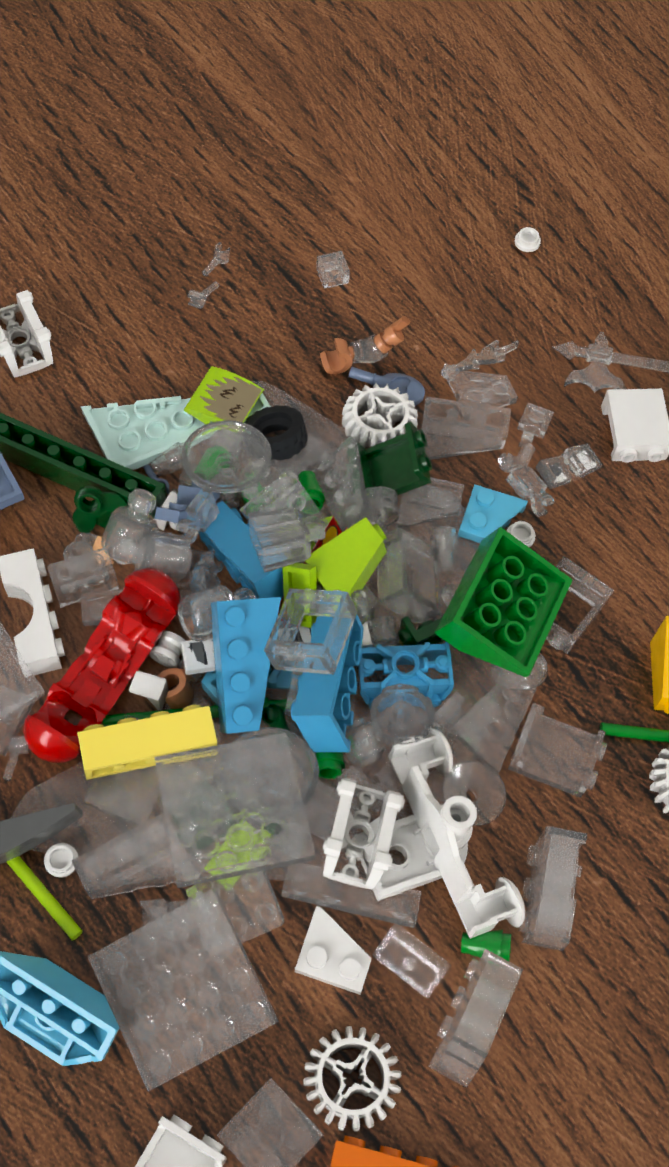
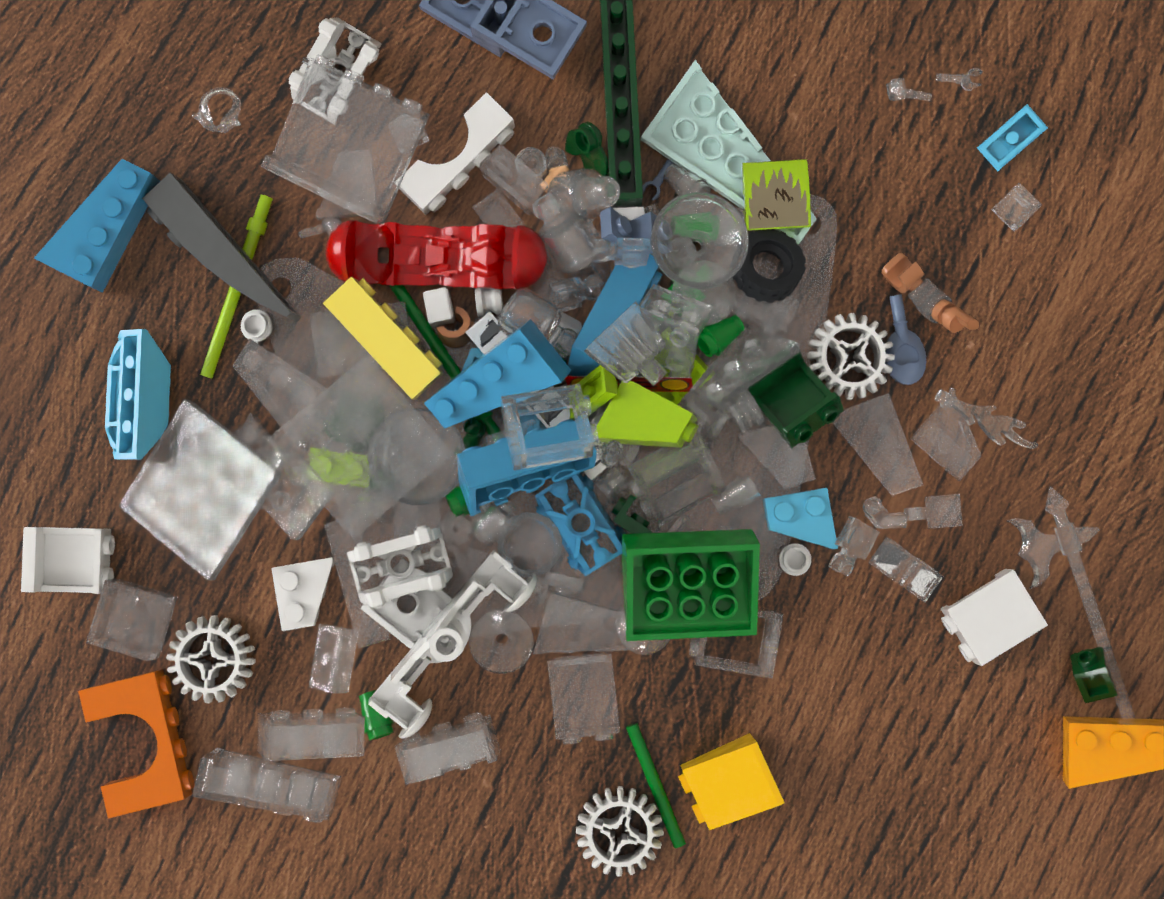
camera: 70 degrees right, 25 degrees up
none -> clear wedge [192,748,341,823]
none -> medium azure slope [977,104,1048,172]

